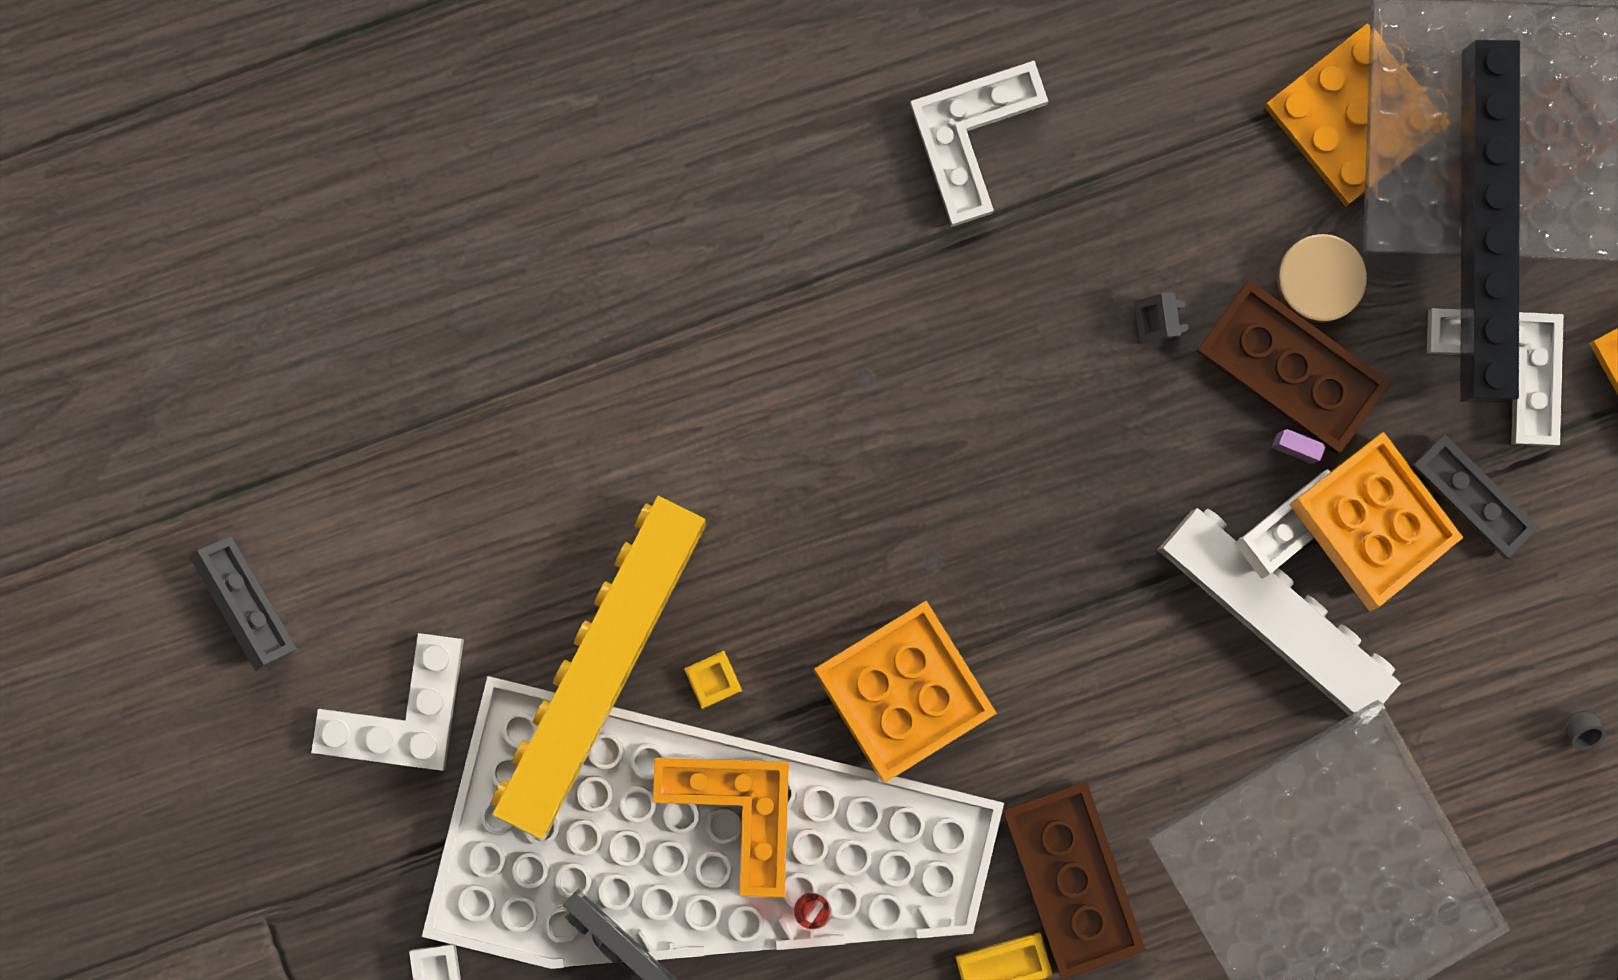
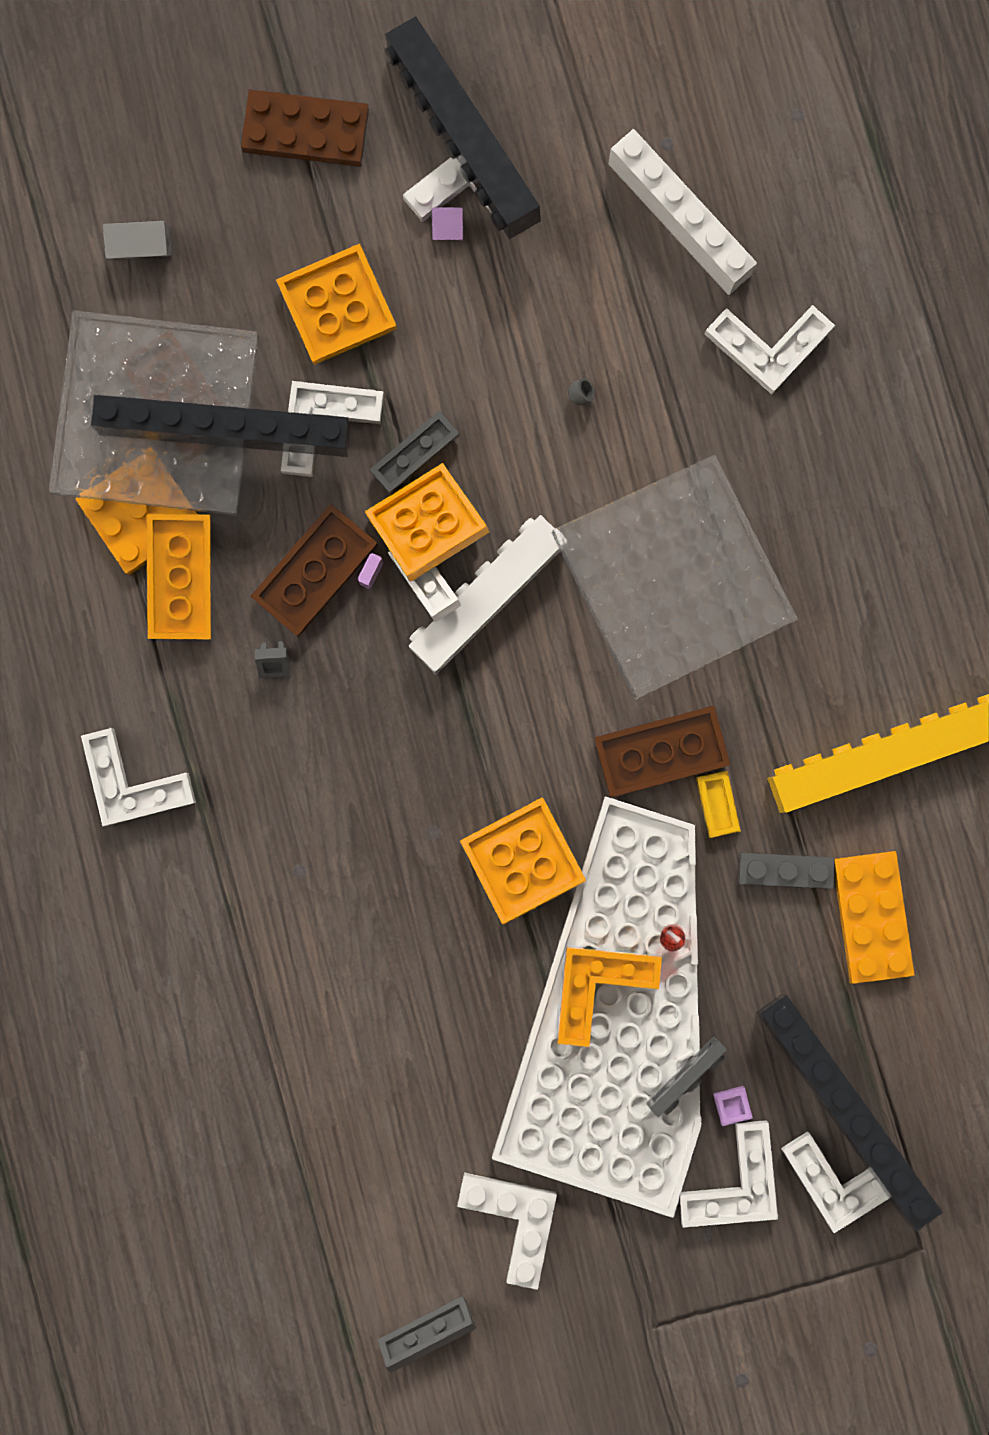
camera: 85 degrees left, 0 degrees up
yellow brick [490,496,706,842] -> none
yellow tile [684,651,742,709] -> none
tan tile [1277,234,1367,323] -> none
none -> light orange plate [147,514,212,639]

